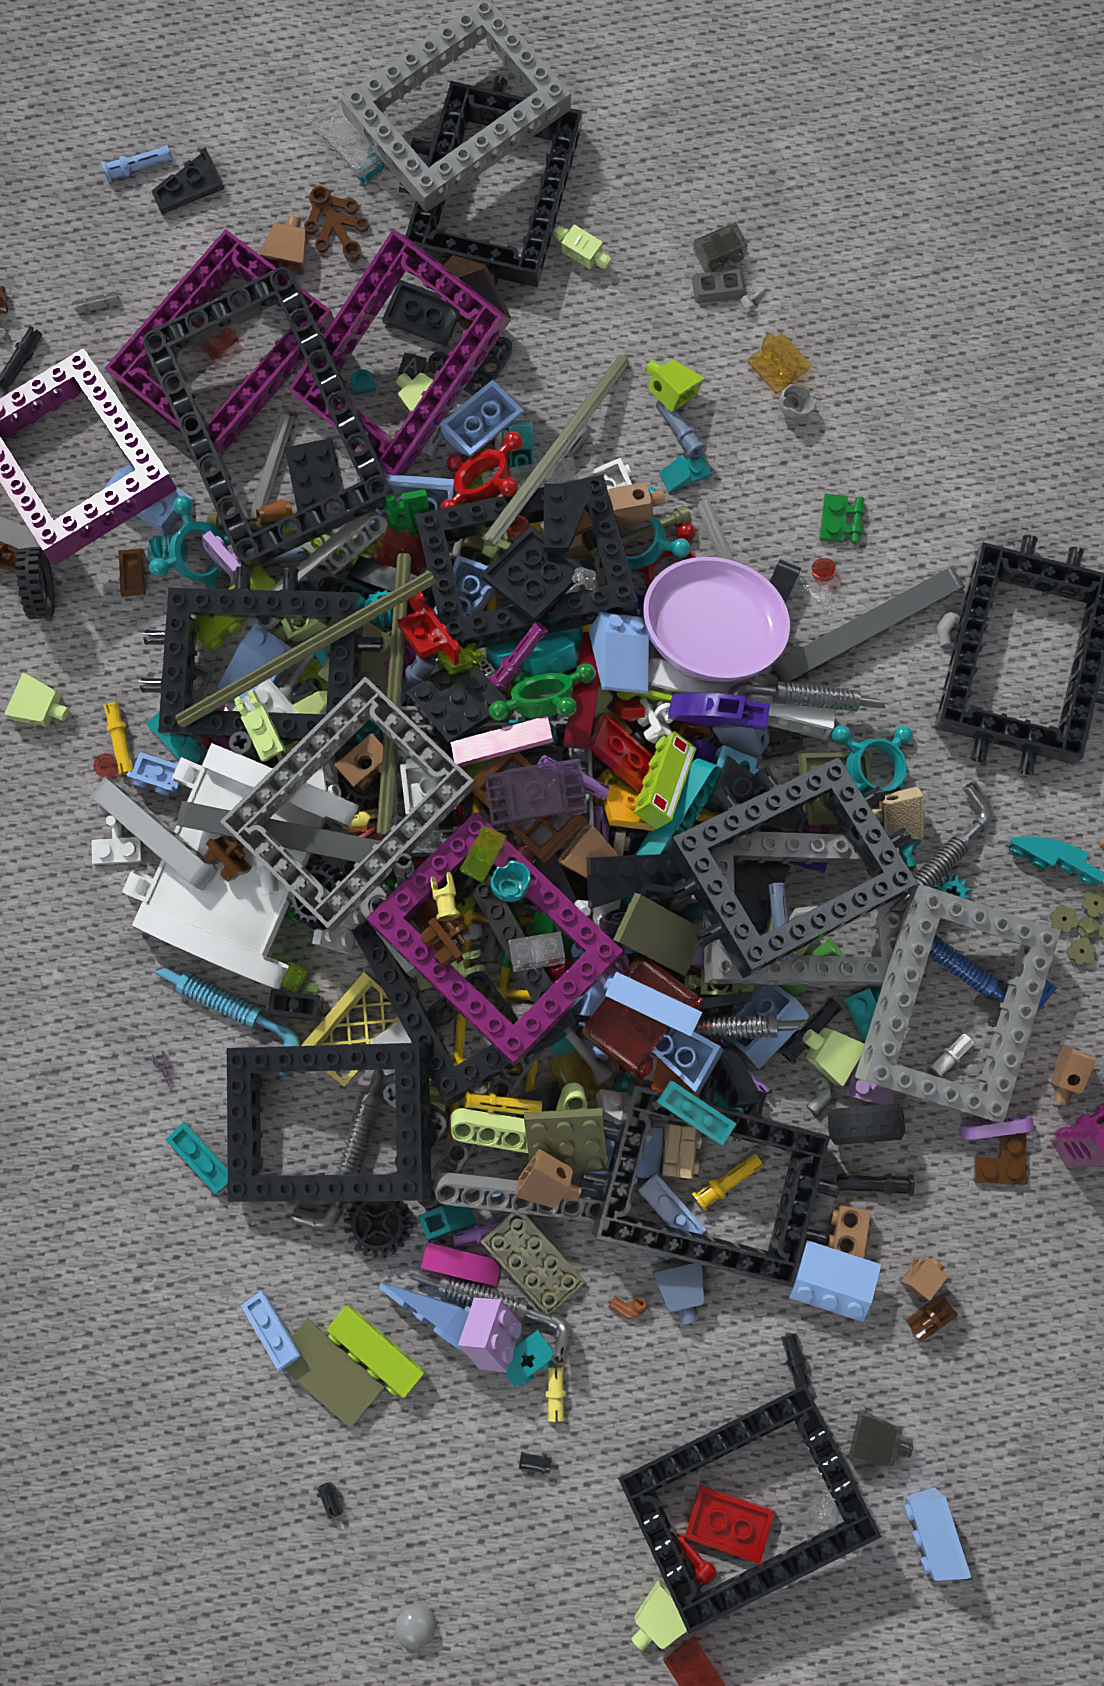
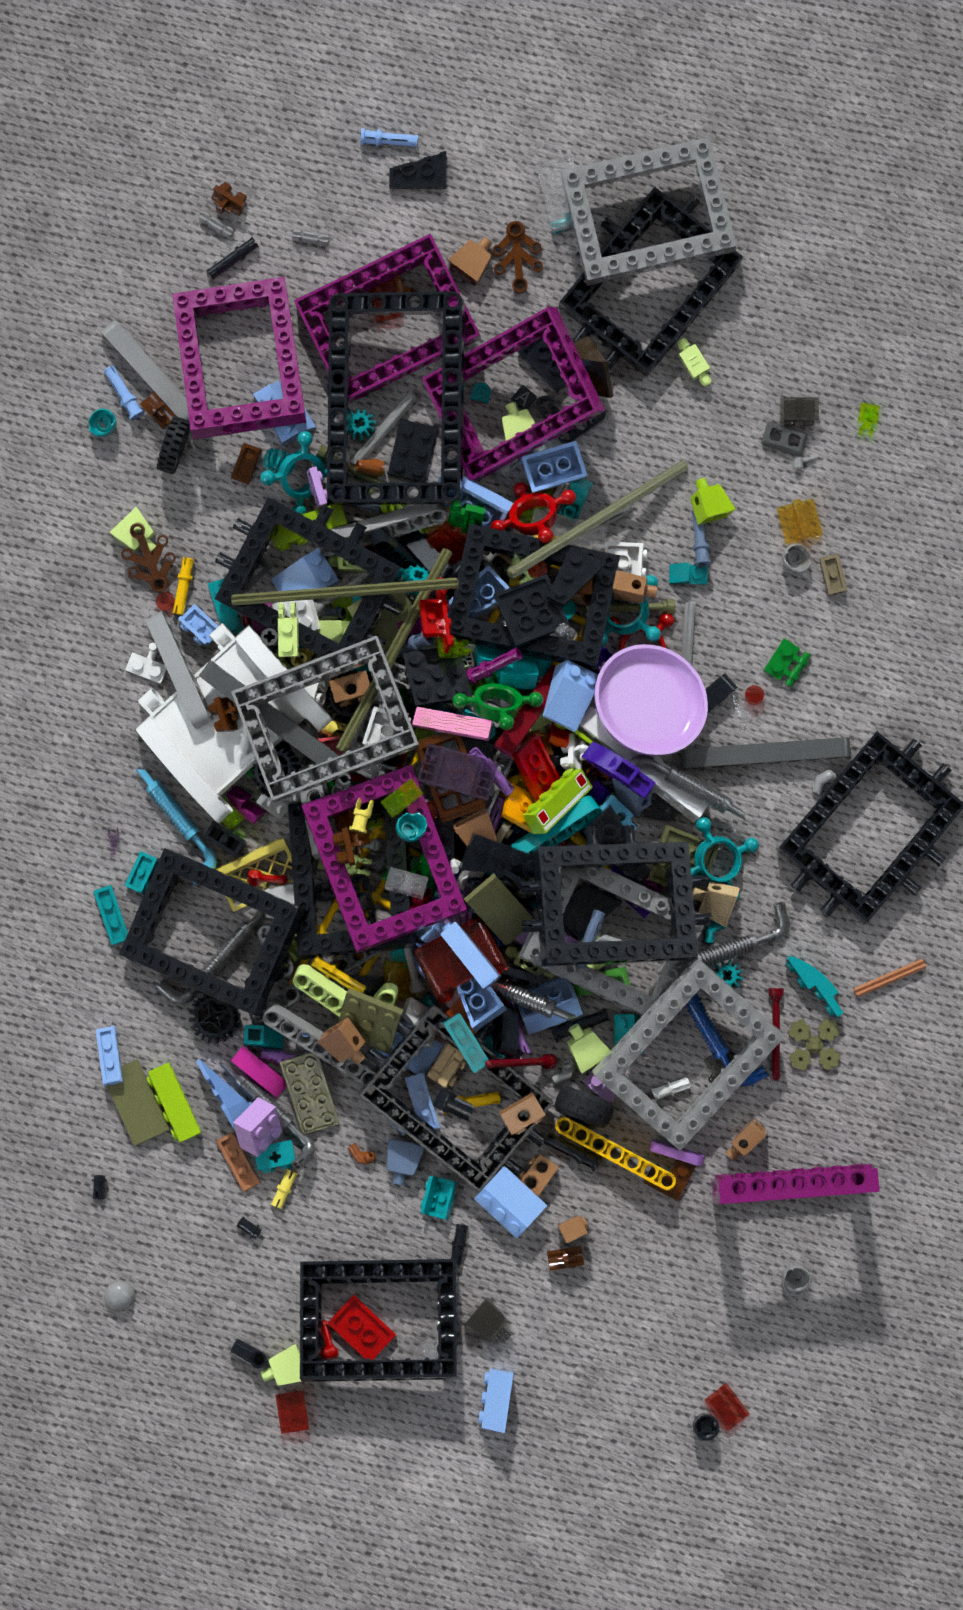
camera: 25 degrees right, 5 degrees up
none -> reddish brown plant [121,522,176,592]
none -> teal bracket [124,851,159,895]
none -> nougat tile [216,1132,261,1192]
none -> magenta slope [226,785,265,824]
none -> black piece [230,1338,269,1369]
none -> red piece [247,869,288,887]
none -> teal gear [348,408,376,441]
none -> teal bracket [420,1176,458,1220]
none -> black piece [433,1088,475,1121]
none -> dark red piece [485,1053,557,1069]
none -> medium nougat brick [499,1092,545,1135]
none -> yellow beam [555,1117,676,1191]
none -> dark red piece [768,988,784,1081]
none -> dark tan plate [819,554,847,596]
none -> clear neon green plate [857,402,880,437]

